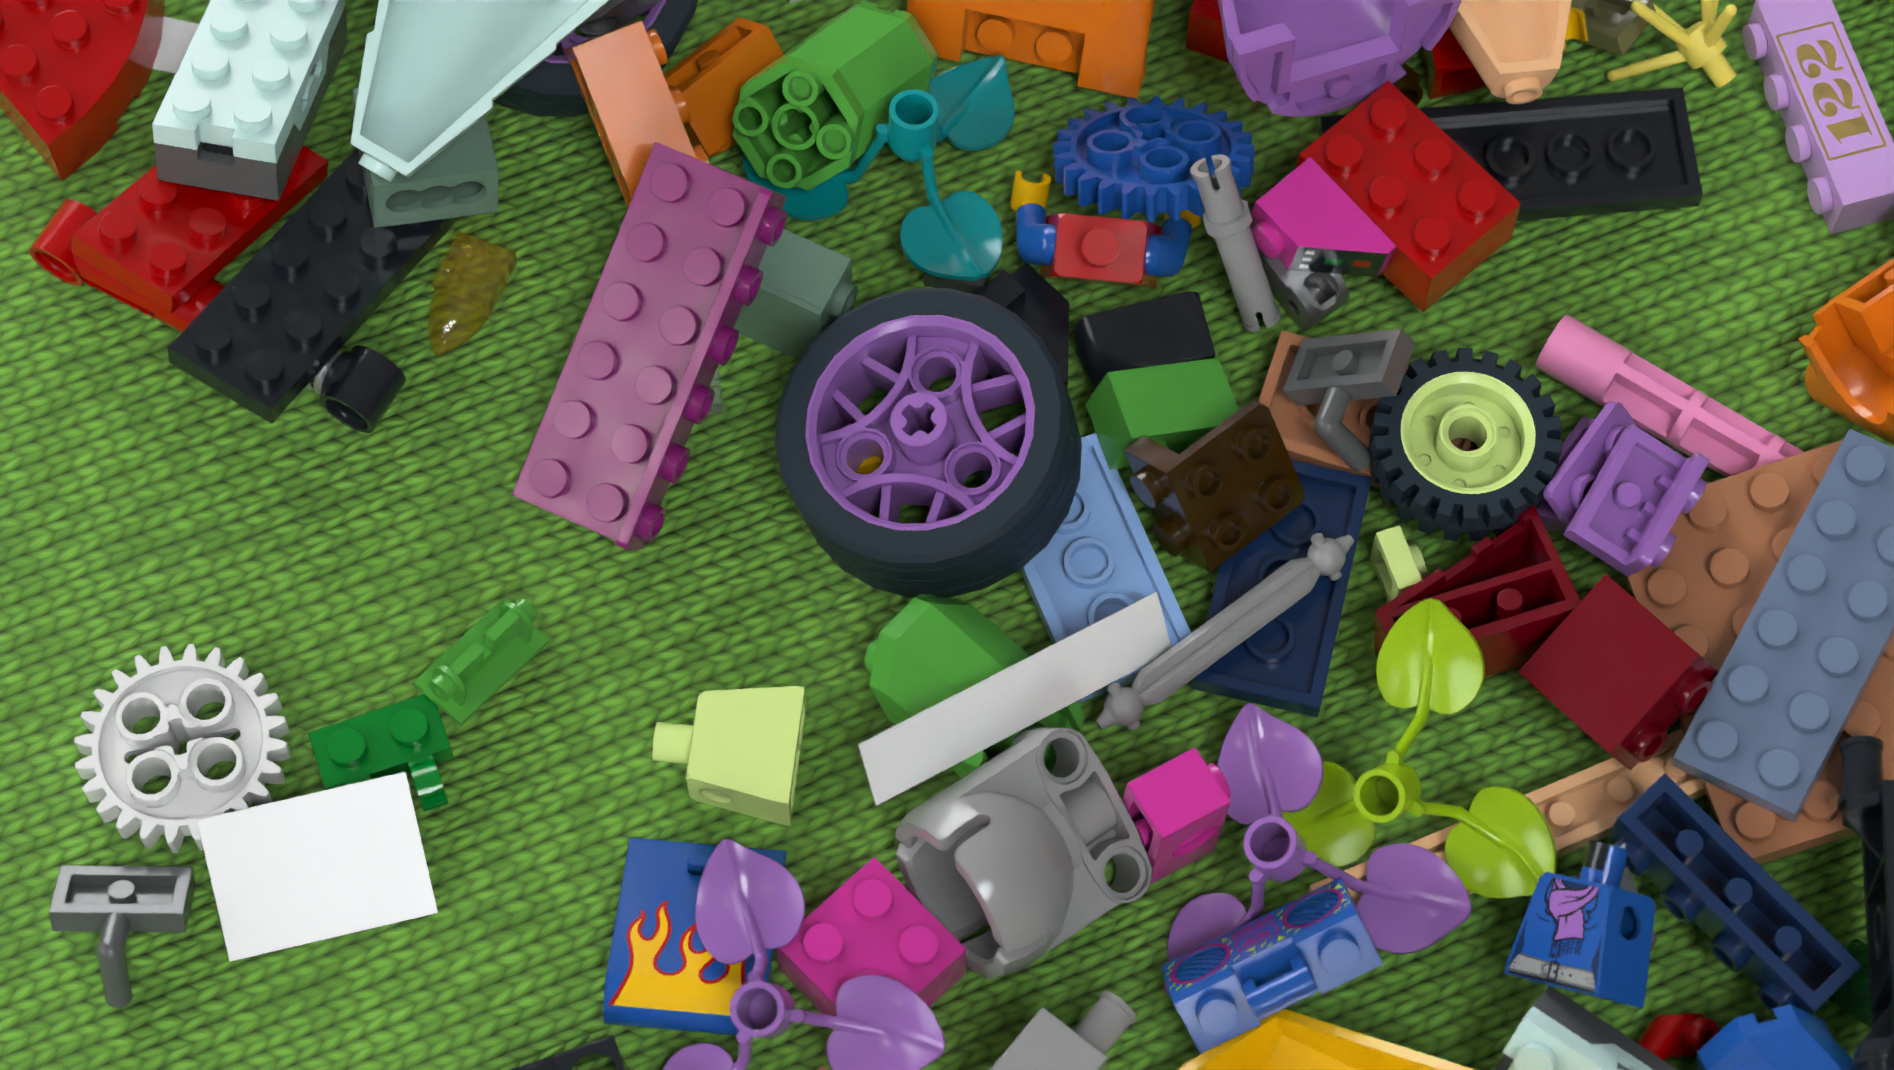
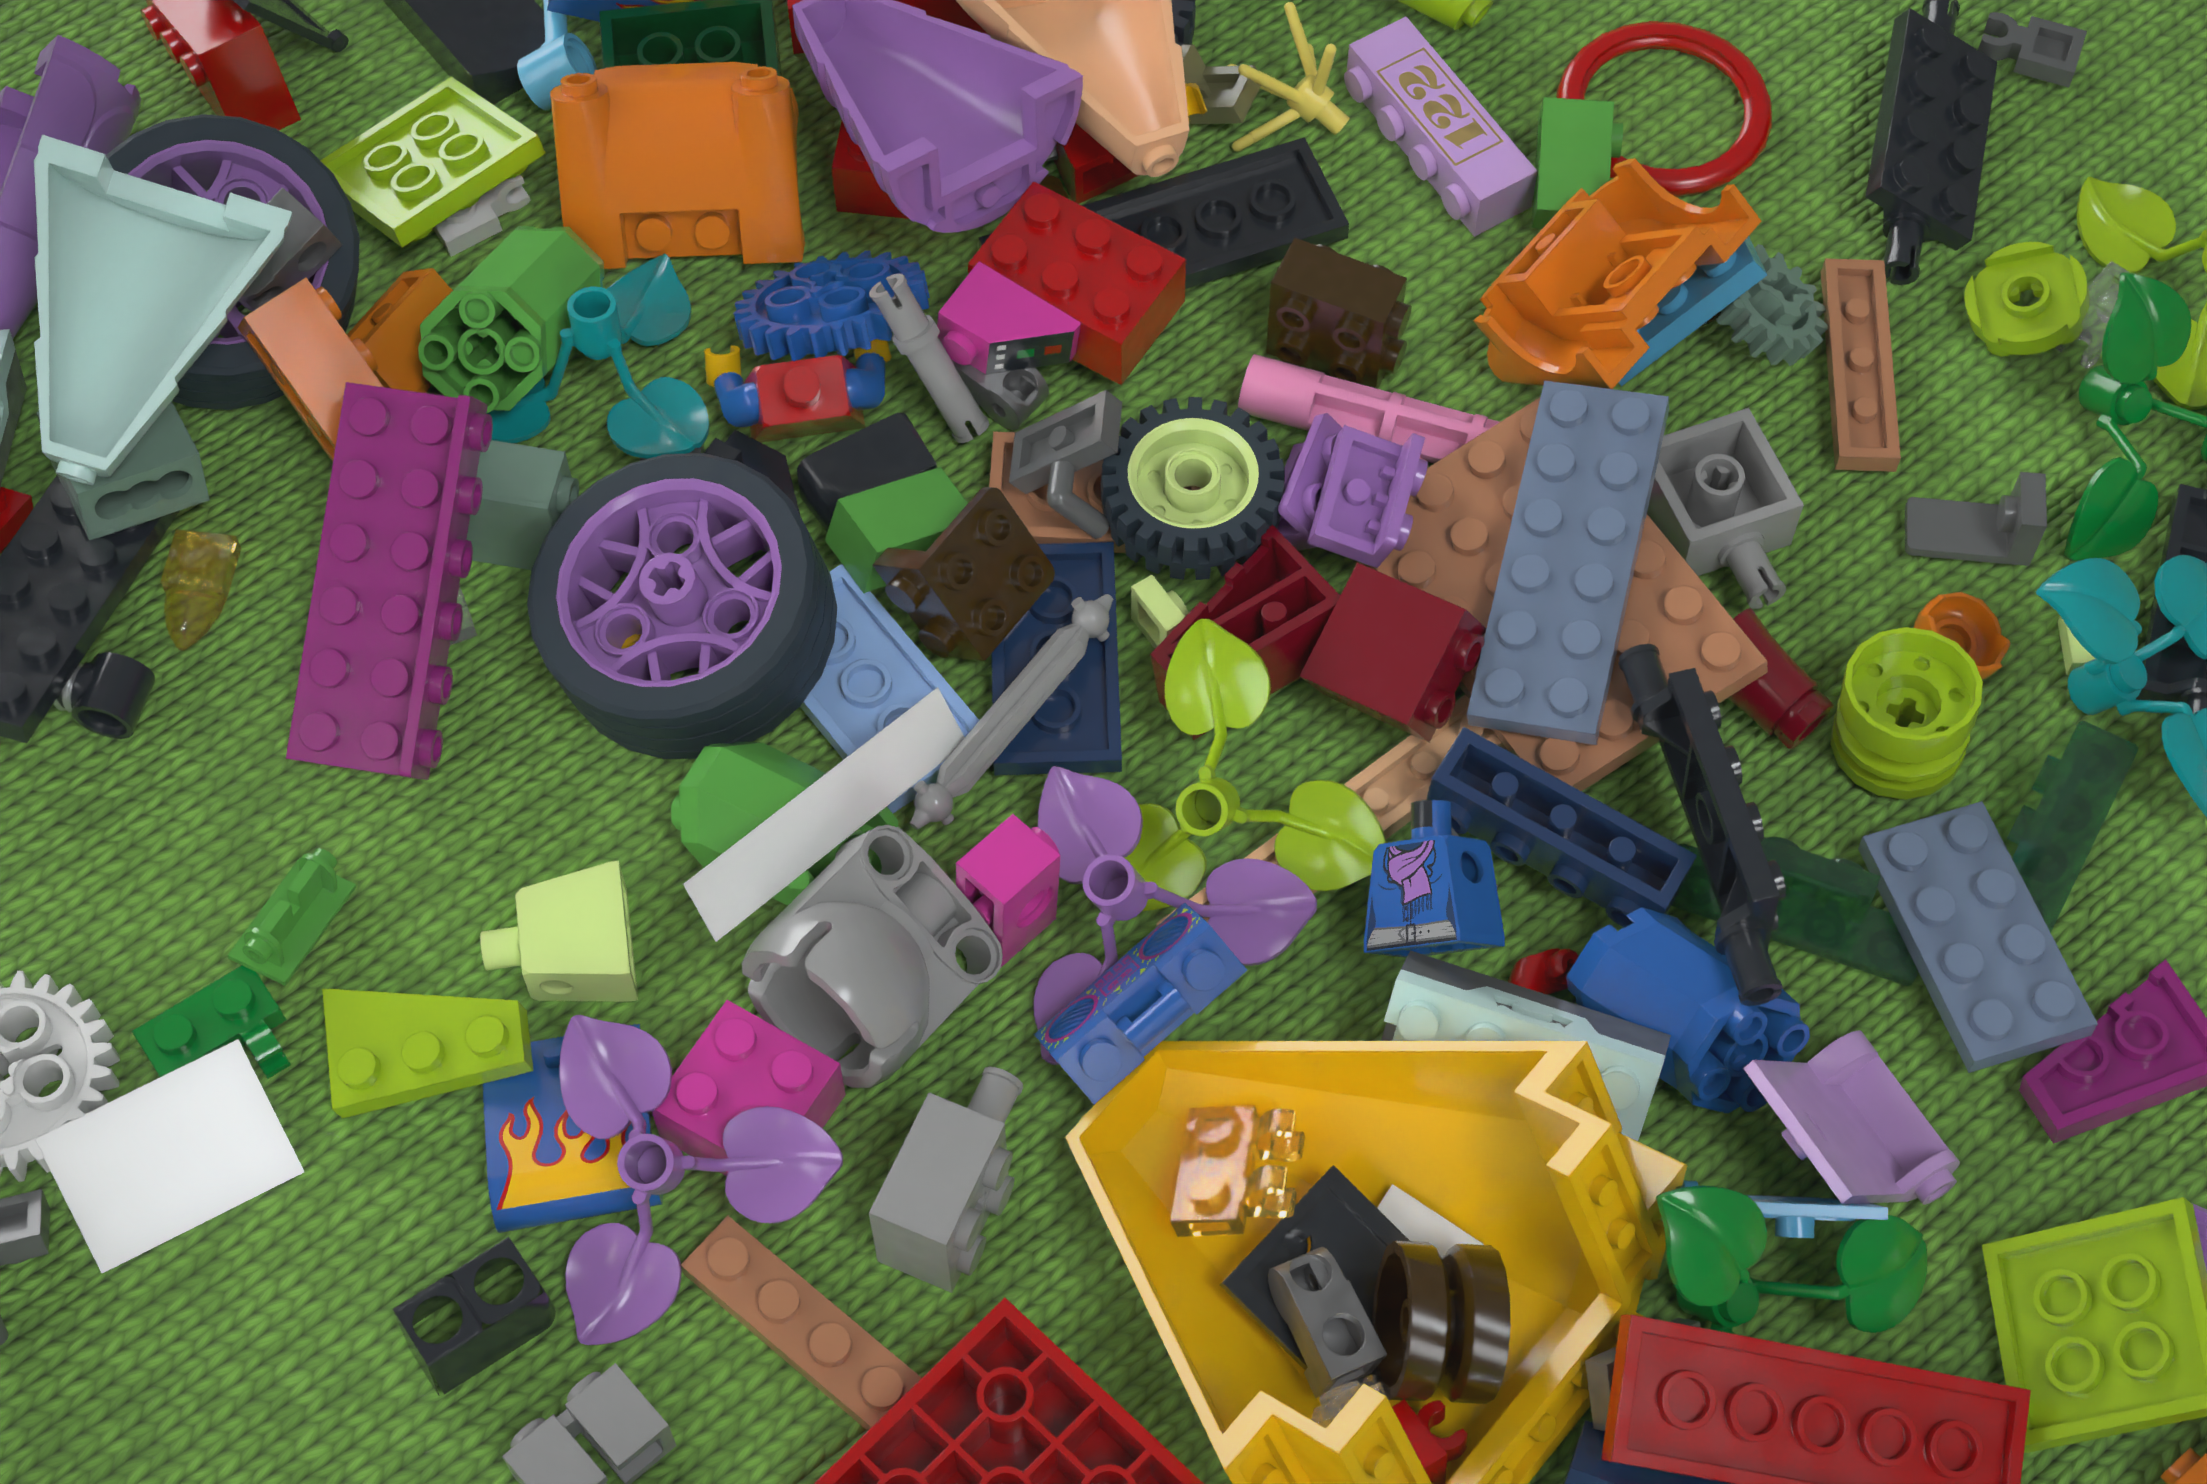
camera: 15 degrees left, 5 degrees down
none -> lime wing [322,988,534,1119]
none -> dark brown brick [1266,237,1412,389]

